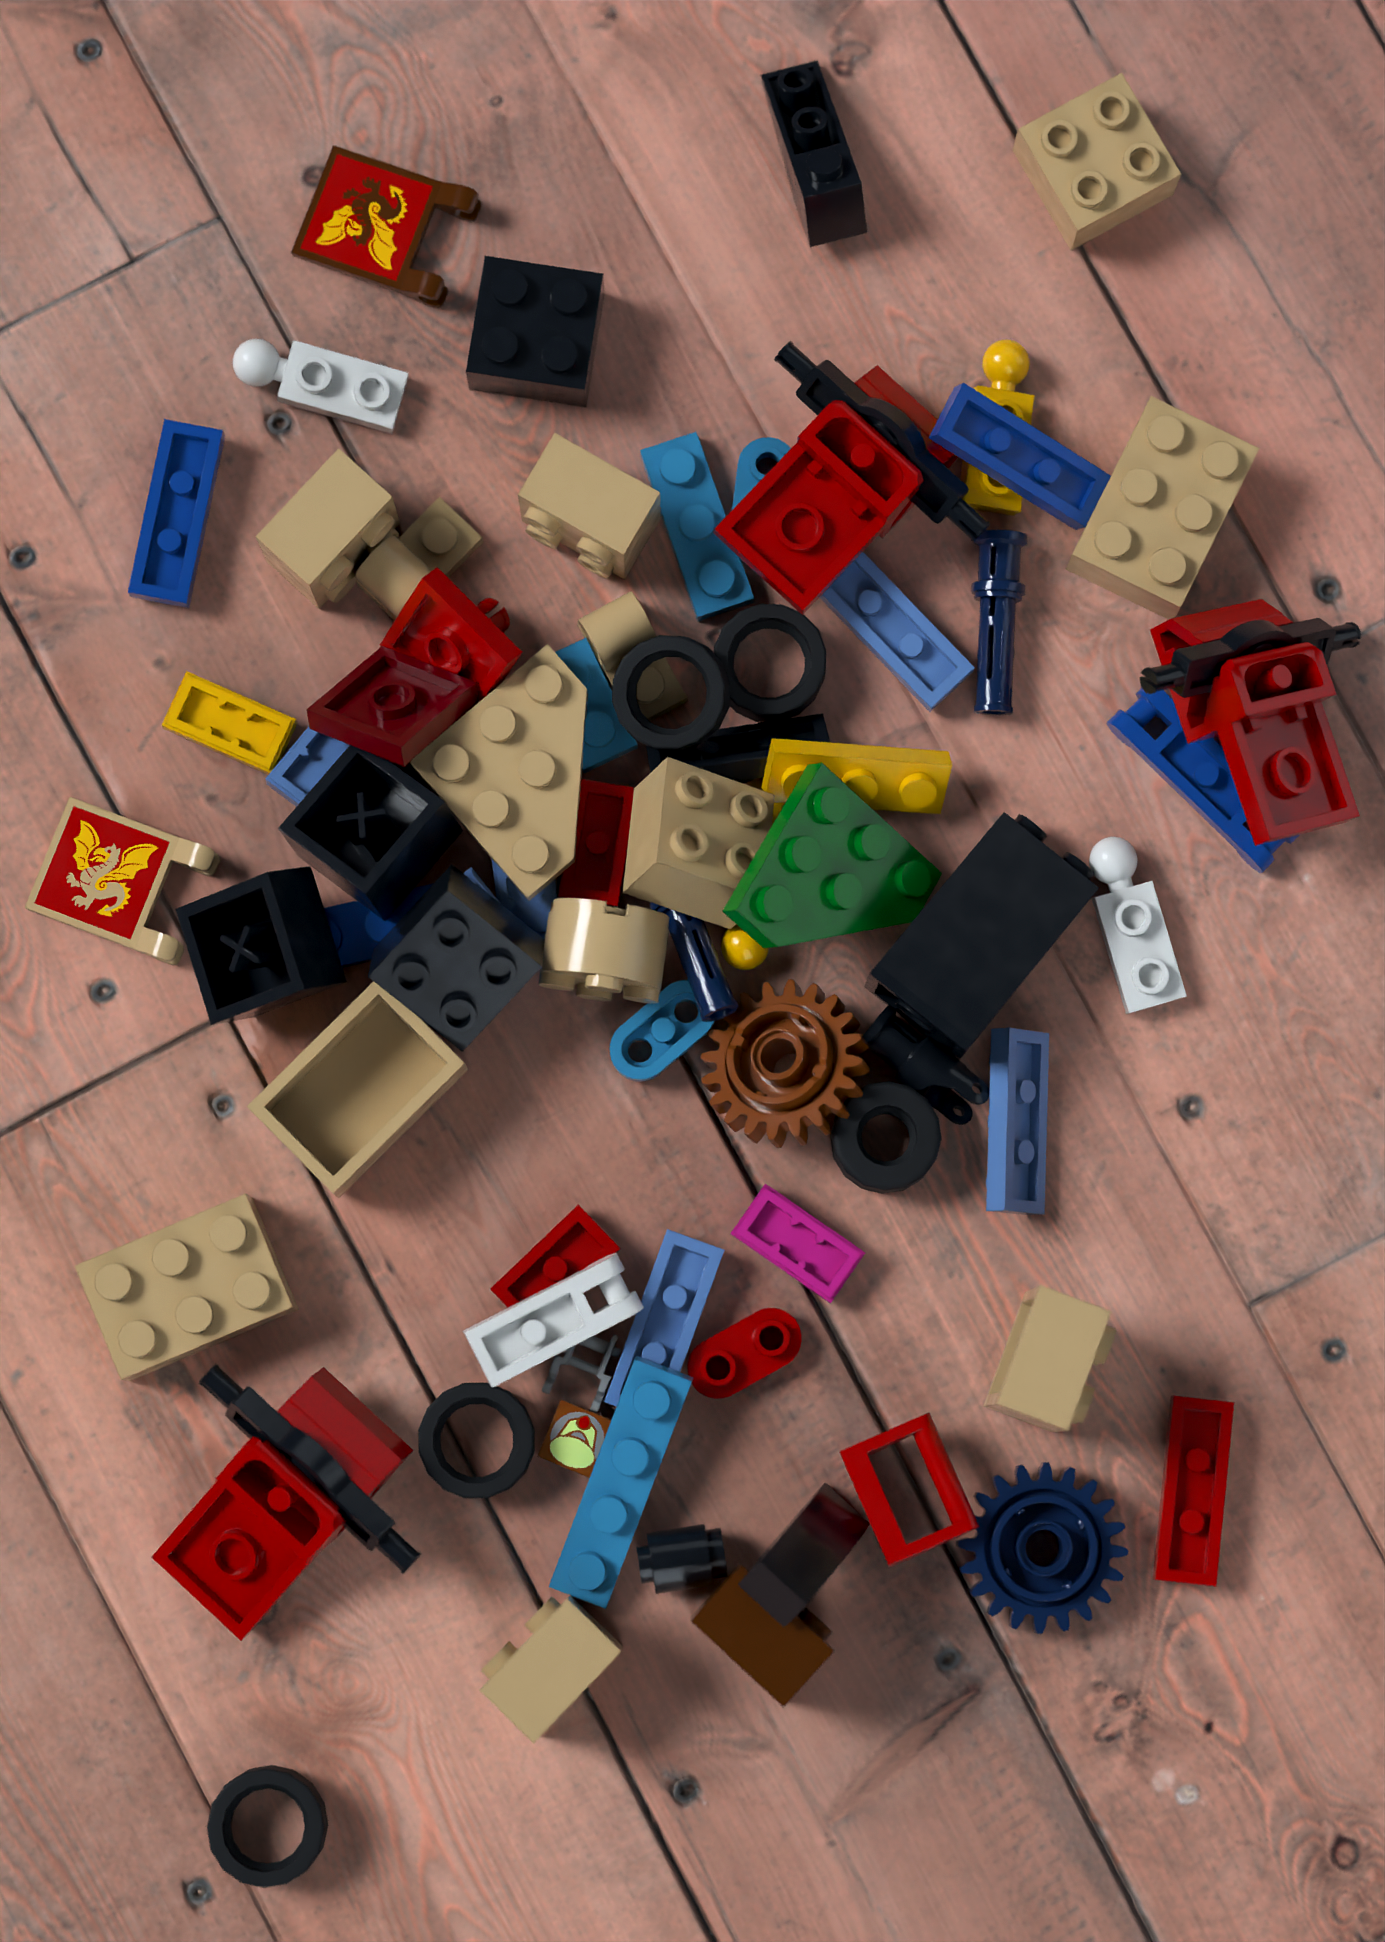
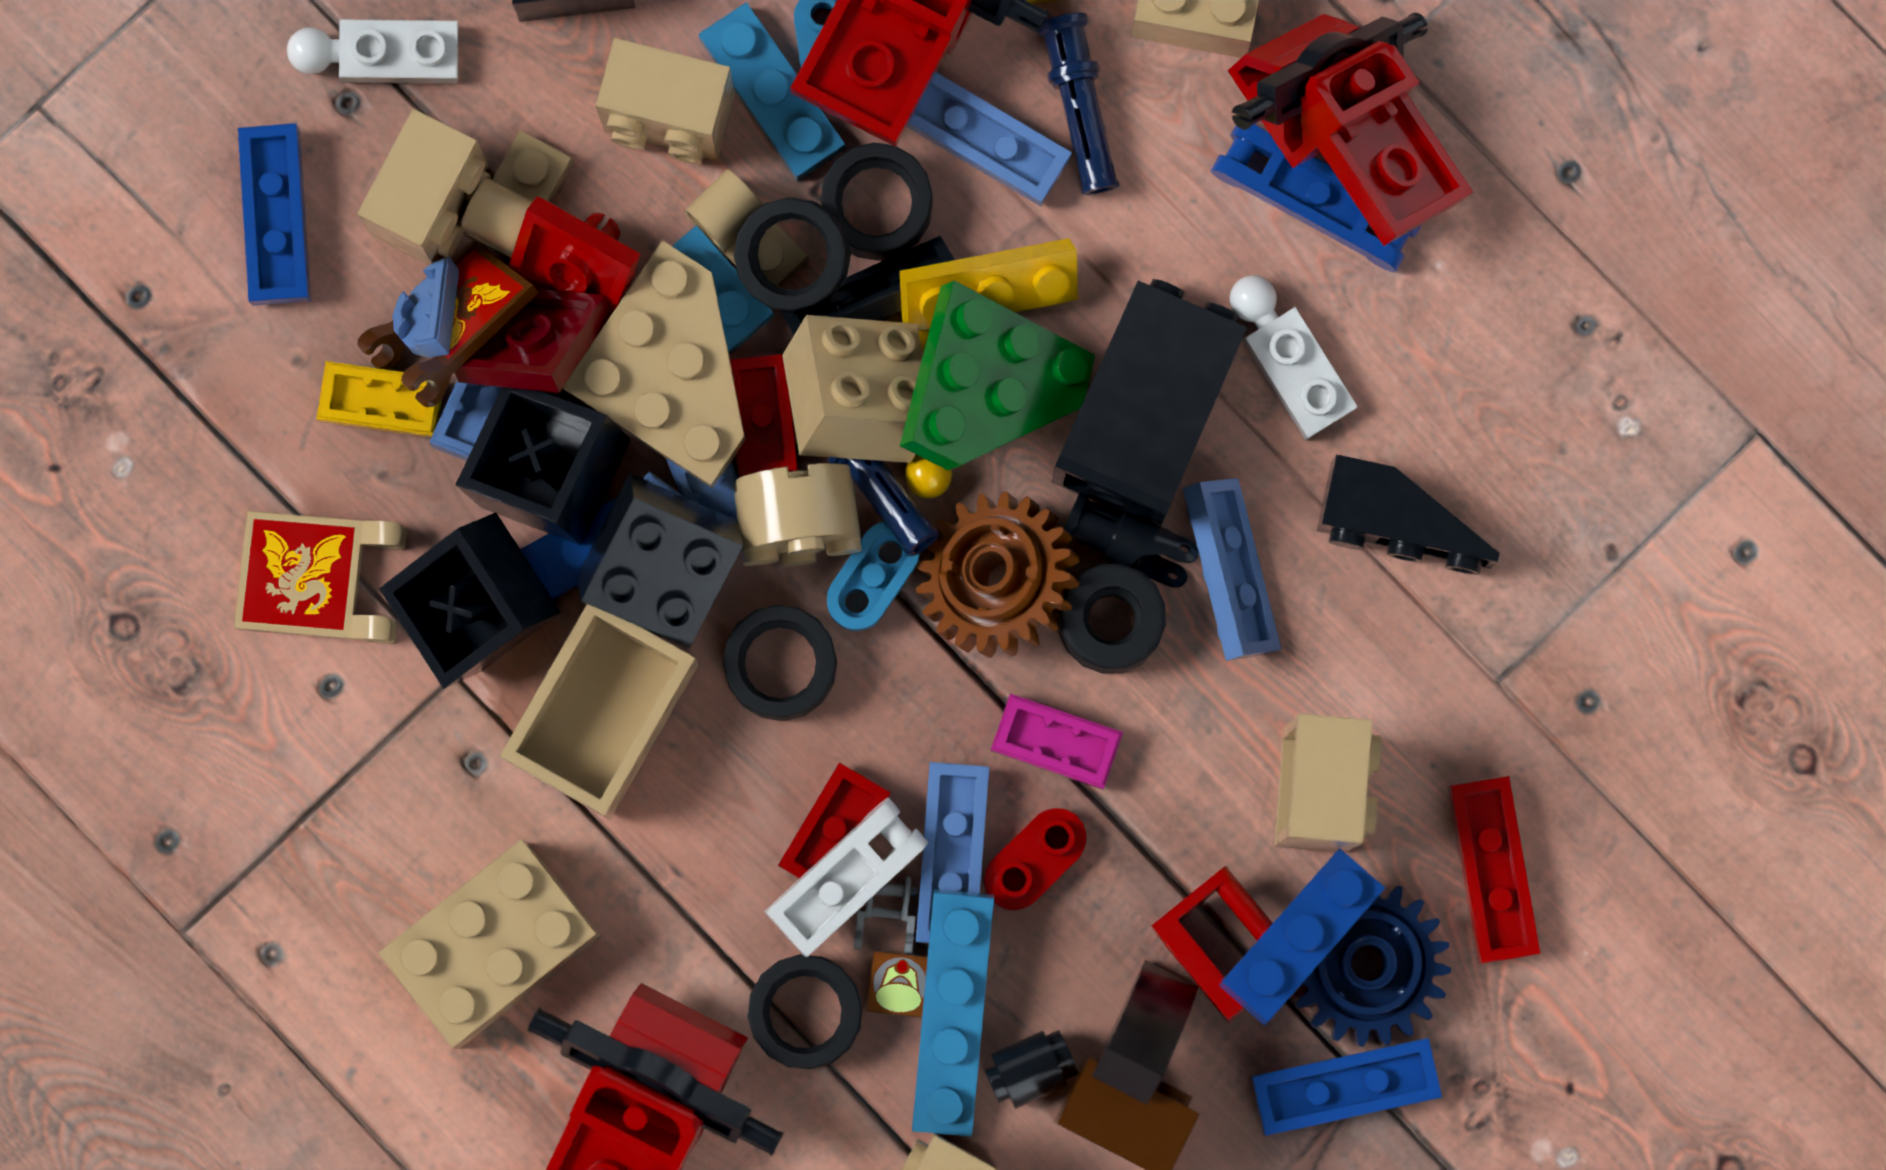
camera: 15 degrees left, 0 degrees up
none -> reddish brown flag [357,242,539,408]
none -> medium blue tile [392,256,459,358]
none -> black tyre [723,605,837,721]
none -> blue plate [1219,848,1385,1026]
none -> blue plate [1250,1038,1442,1136]
none -> black slope [1317,454,1500,575]

